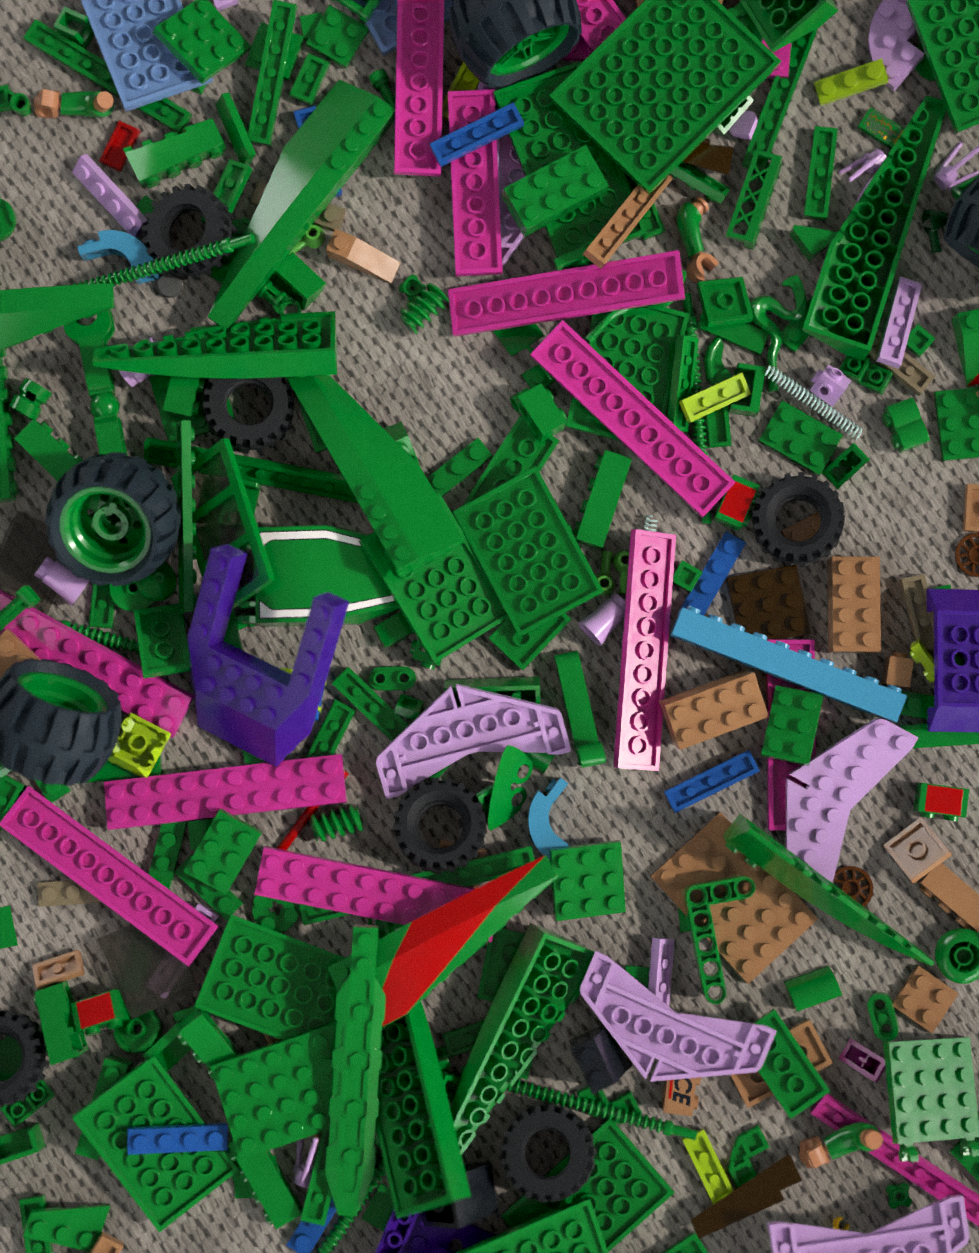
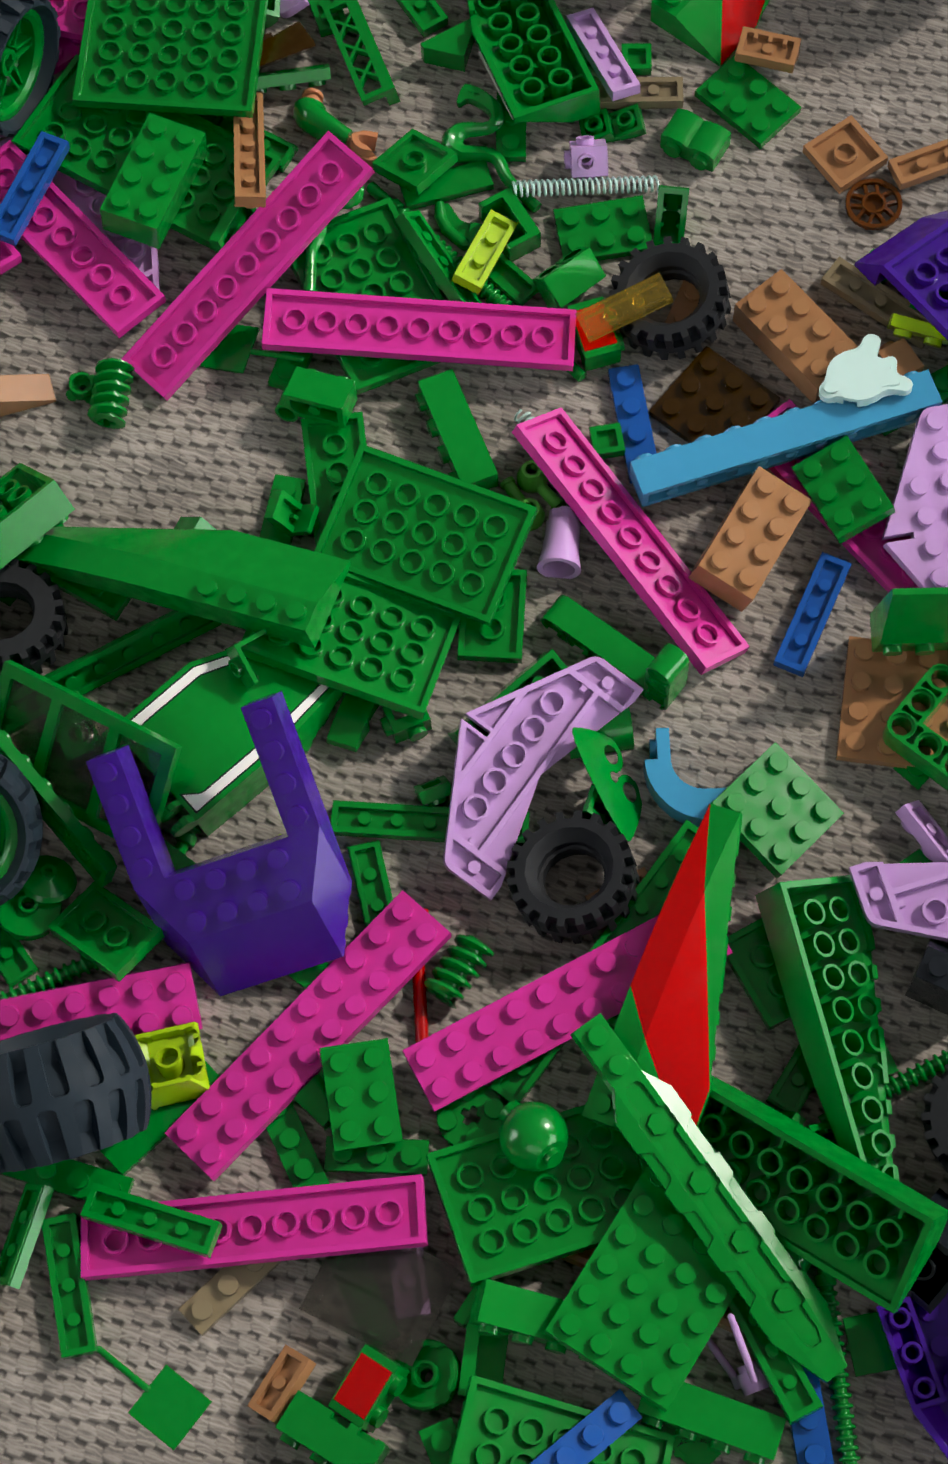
camera: 35 degrees left, 15 degrees down
green plate [369,666,416,691] -> none
none -> green plate [80,1182,223,1258]
none -> green bracket [225,628,267,688]
none -> green bracket [264,489,320,536]
none -> green brick [499,1100,568,1172]
none -> green piece [532,247,606,308]
none -> clear yellow tile [575,273,674,343]
none -> light aqua tile [819,334,913,407]

